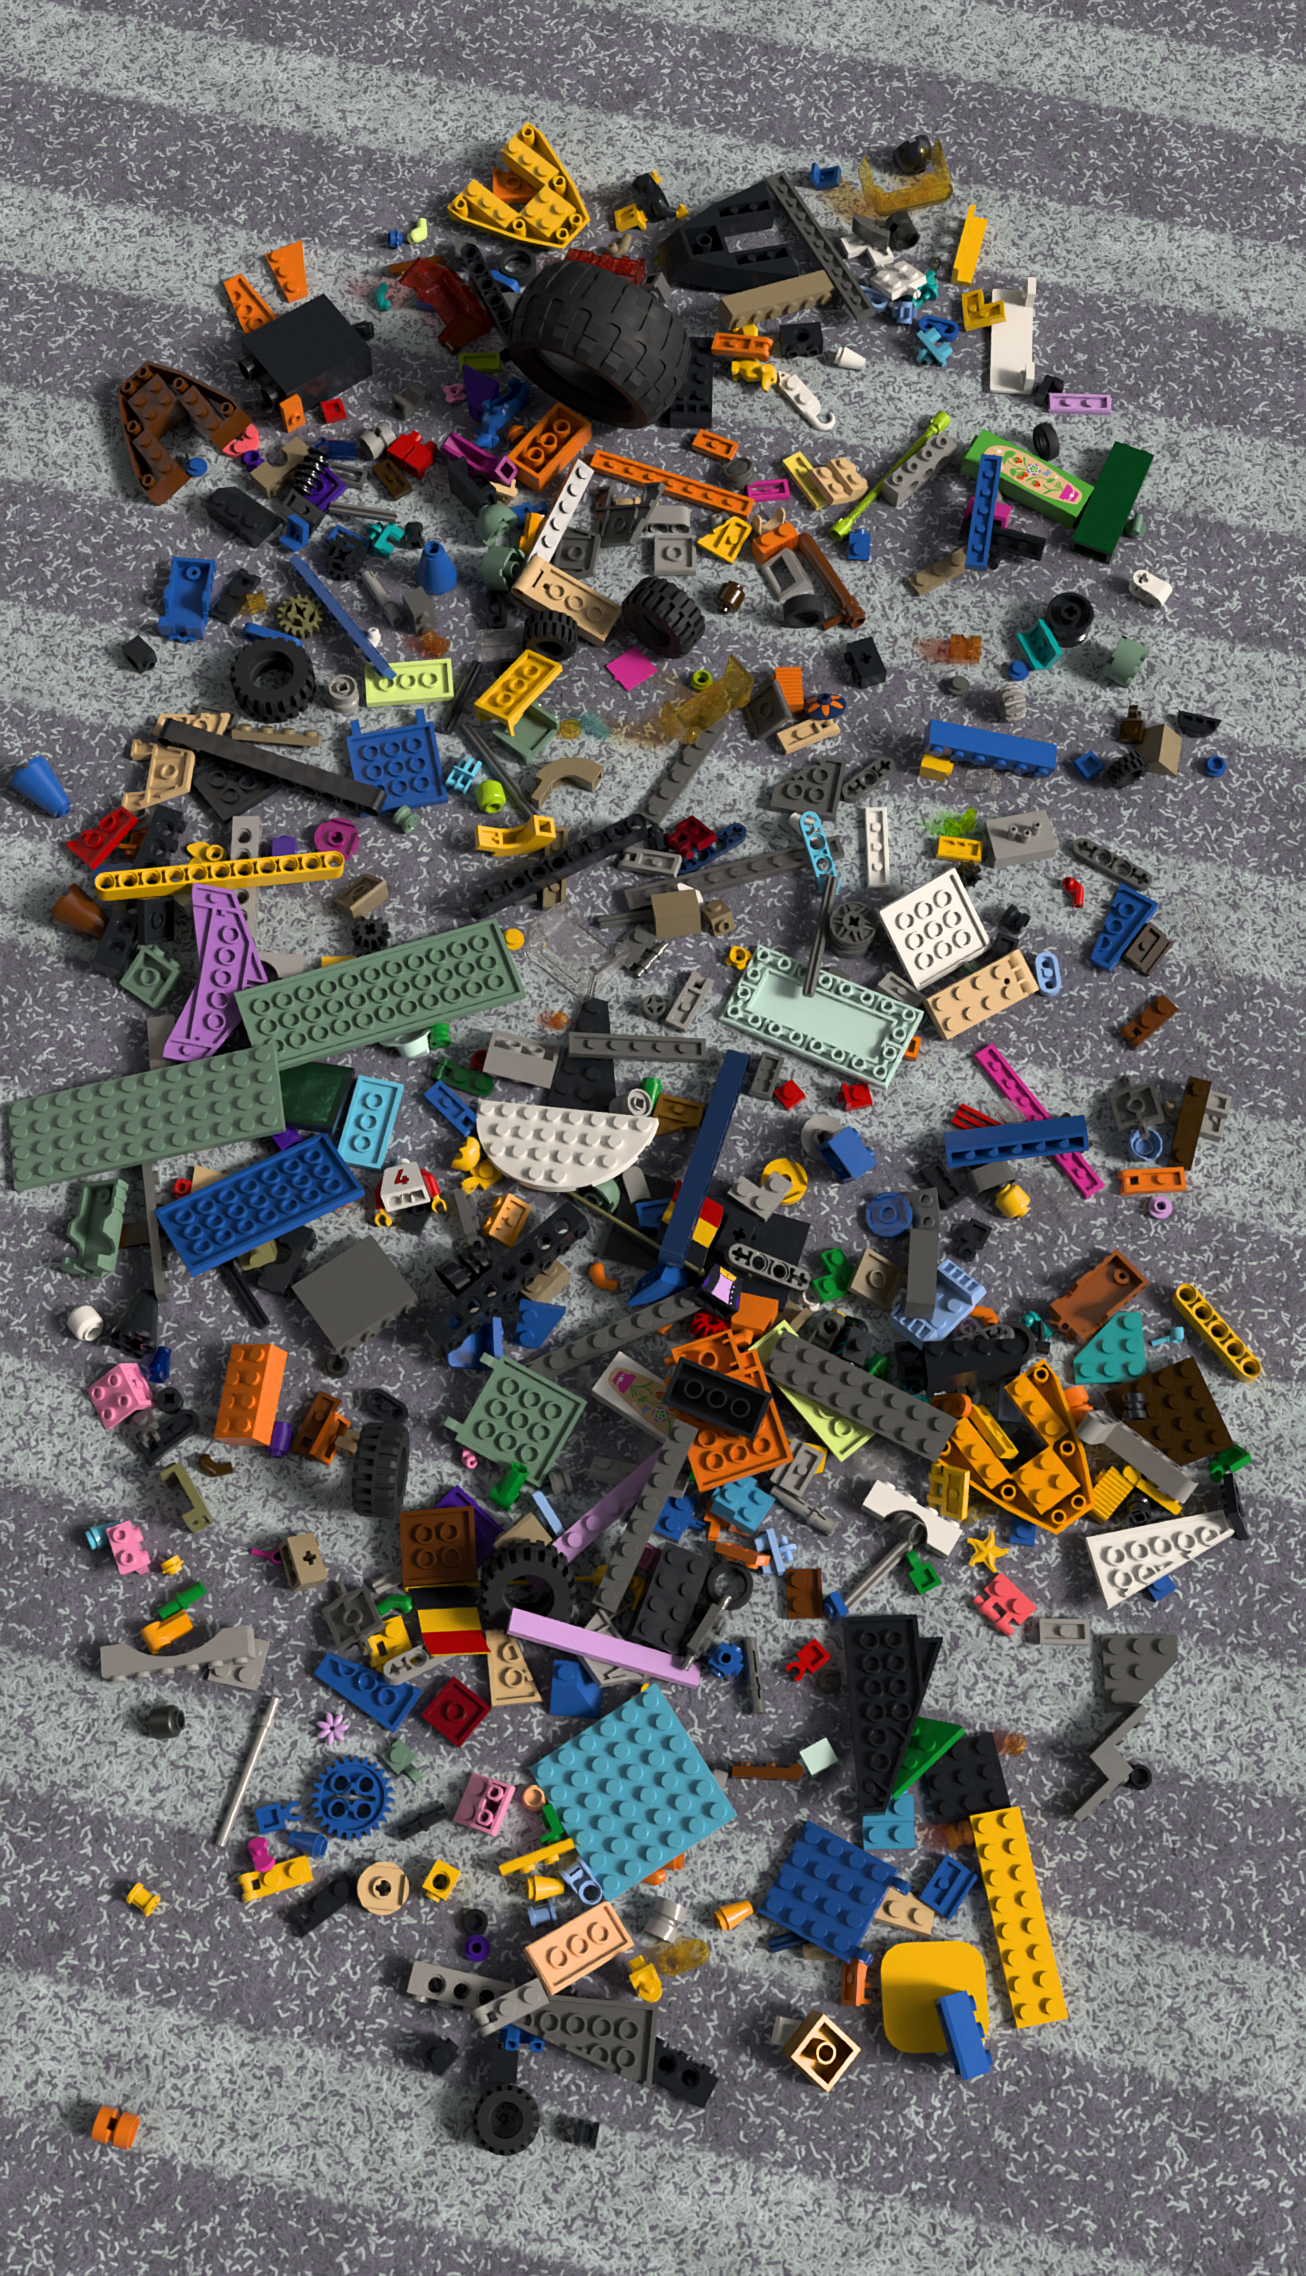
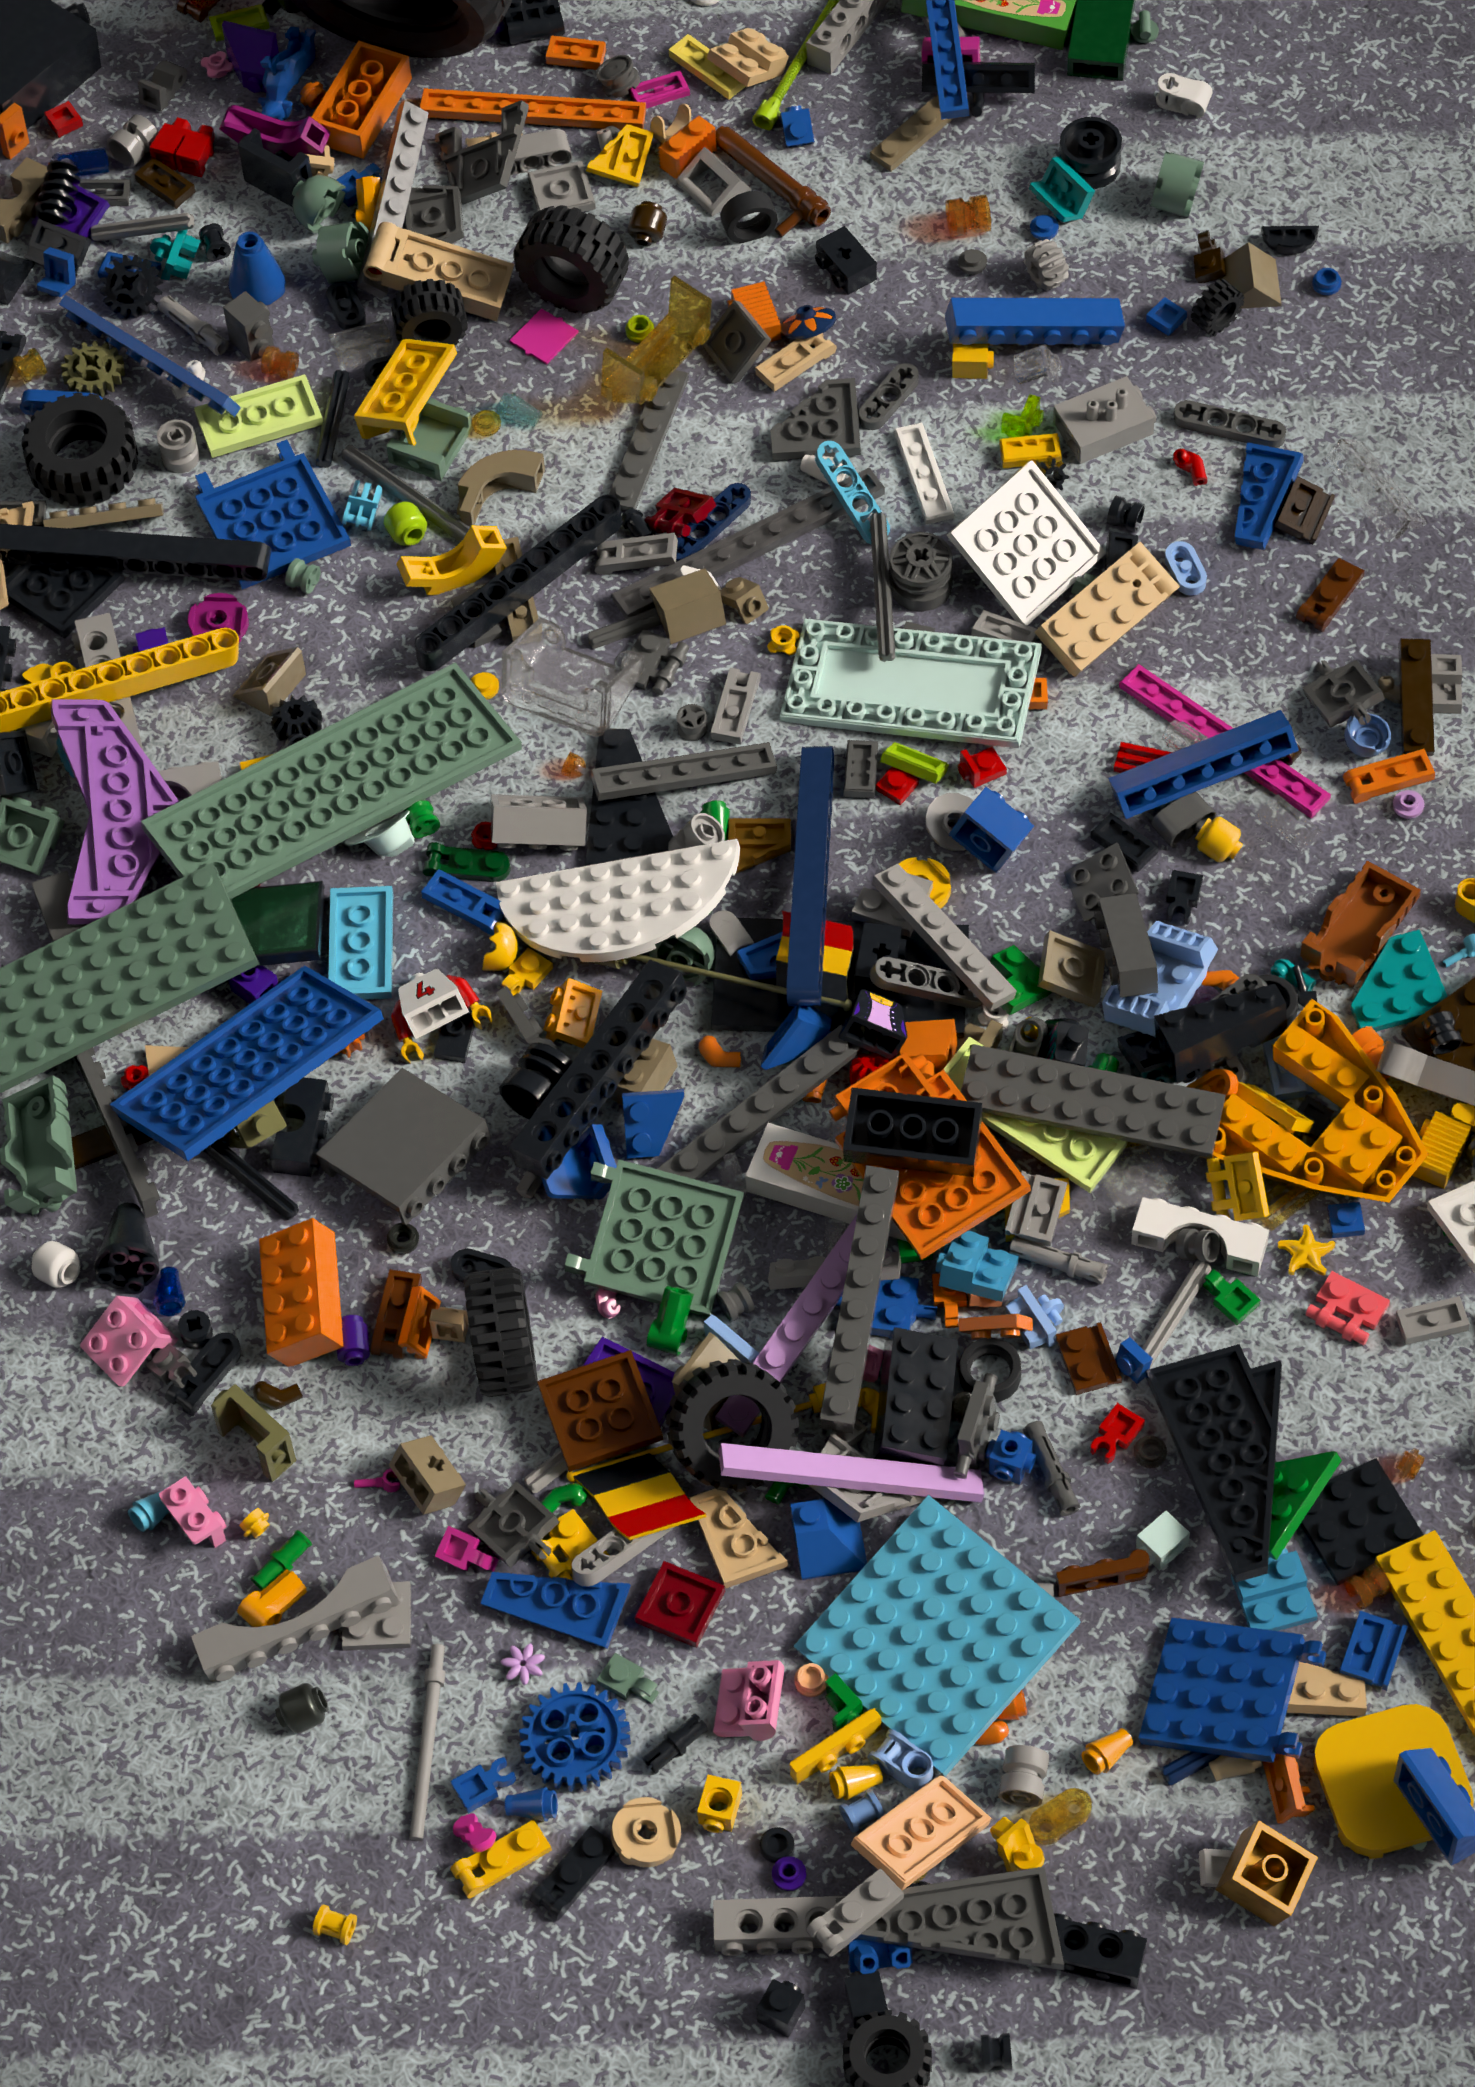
camera: 10 degrees left, 10 degrees down
blue tile [865,1192,912,1239] -> none
none -> dark pink plate [435,1526,500,1572]
none -> light grey plate [872,864,1017,1011]
none -> lime tile [880,742,949,784]

